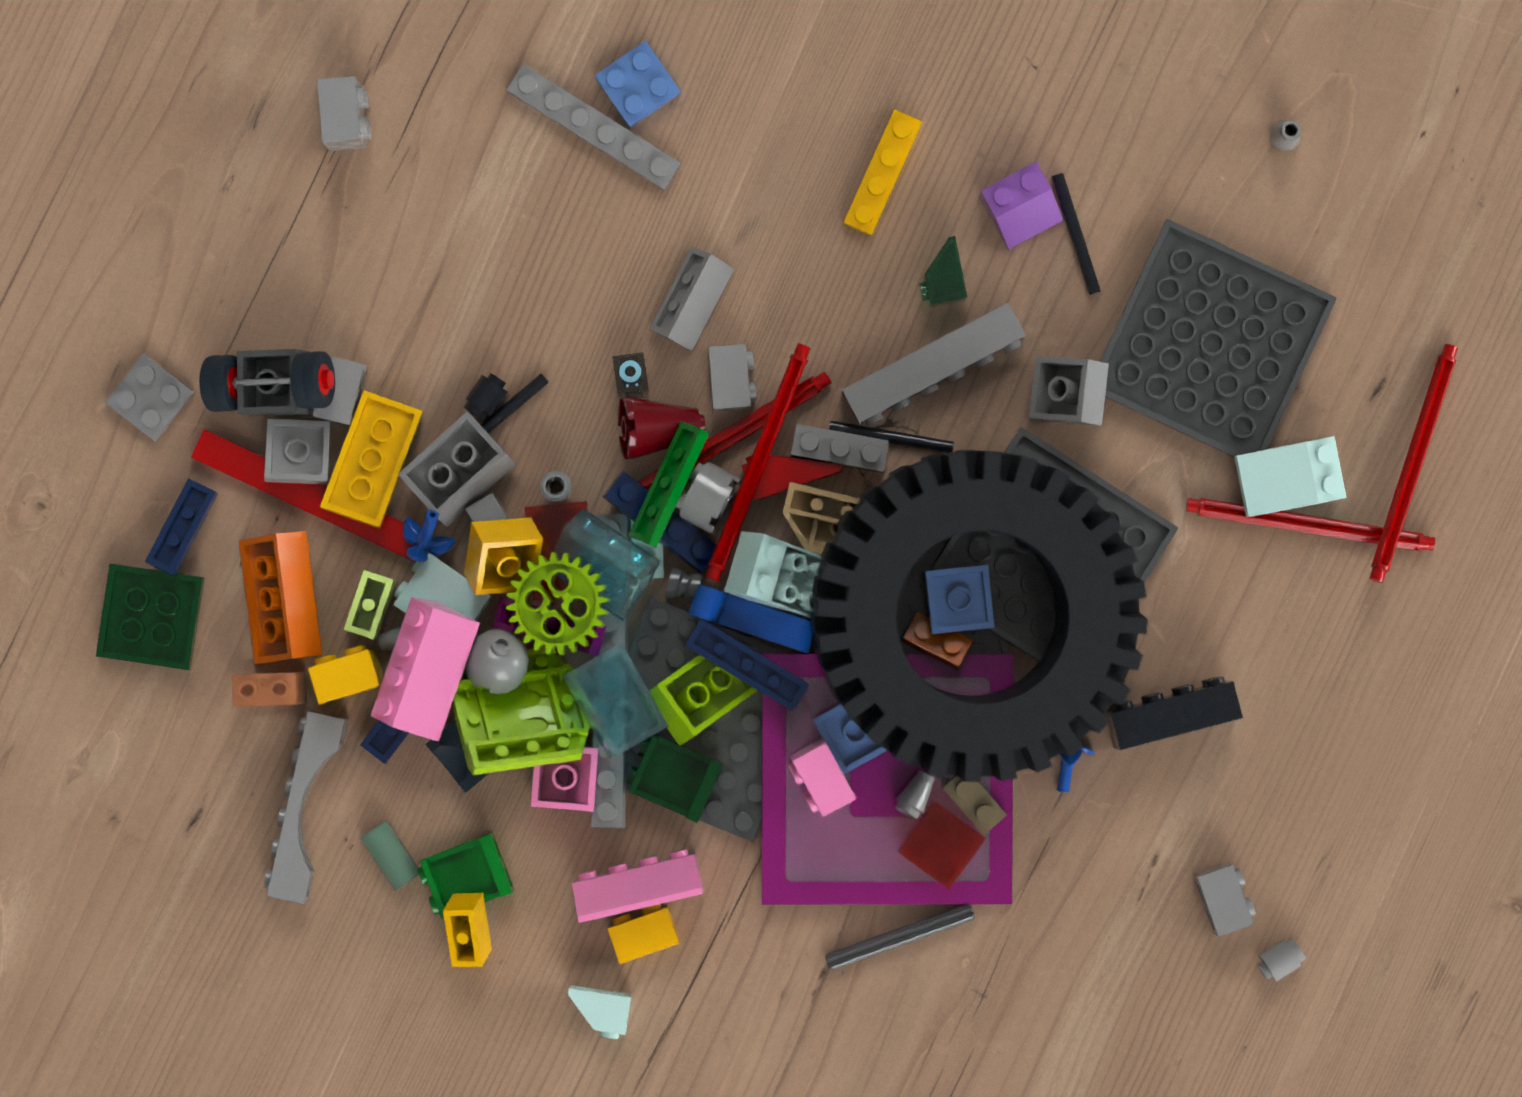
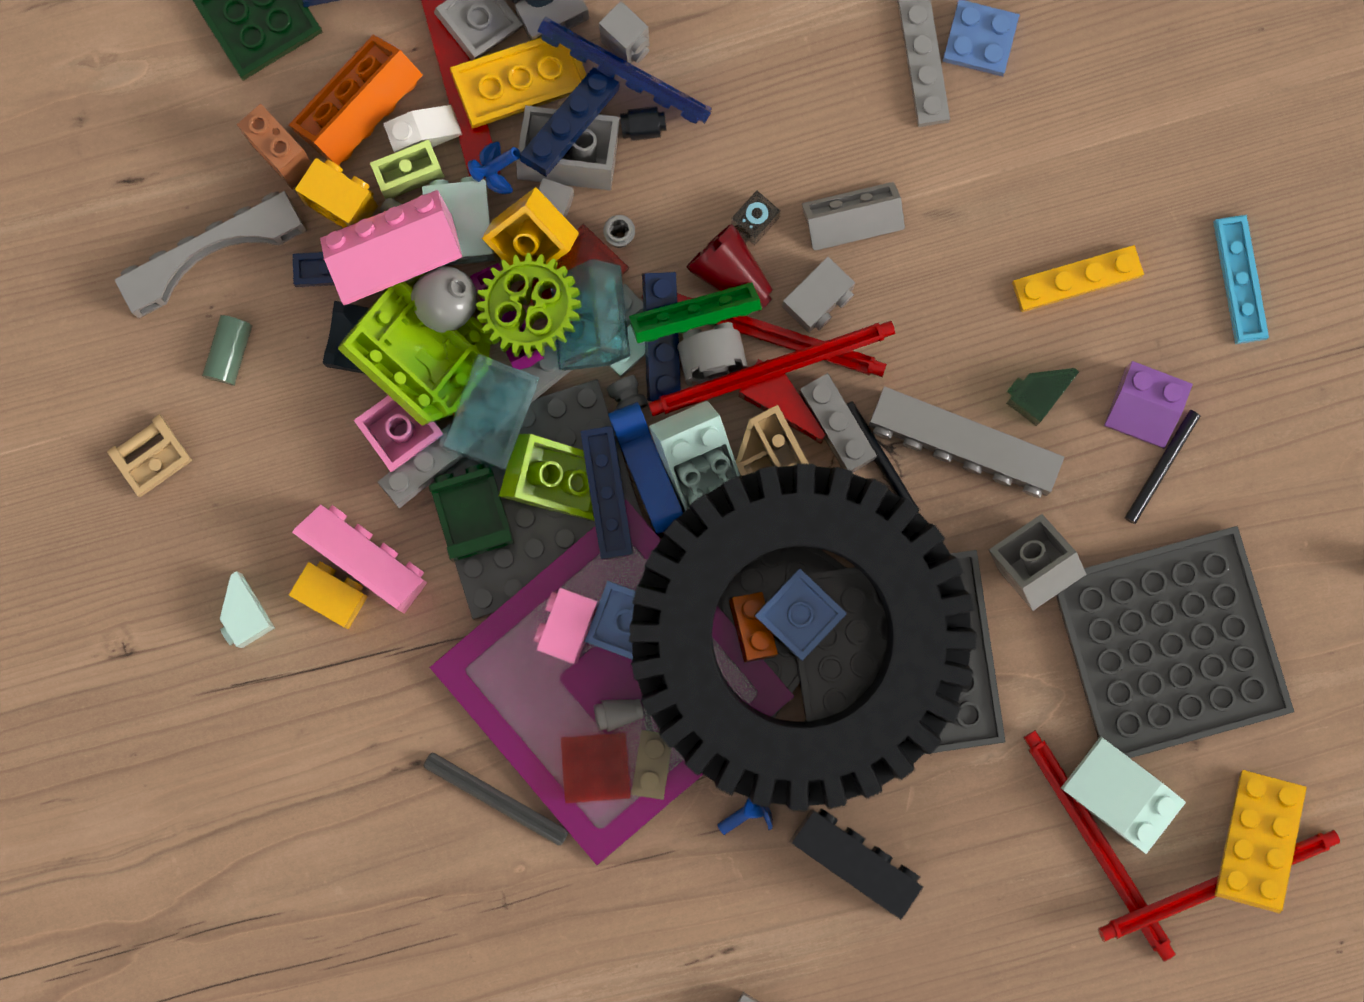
camera: 50 degrees right, 5 degrees down
green panel [417,832,515,919] -> none
yellow brick [443,893,492,967] -> none
black bar [480,373,549,434] -> none
none -> tan plate [107,414,193,497]
none -> white slope [383,105,462,153]
none -> dark blue plate [520,67,620,177]
none -> clear blue plate [537,17,712,124]
none -> light grey brick [599,1,650,67]
none -> medium azure tile [1213,215,1269,344]
none -> yellow plate [1215,770,1307,914]

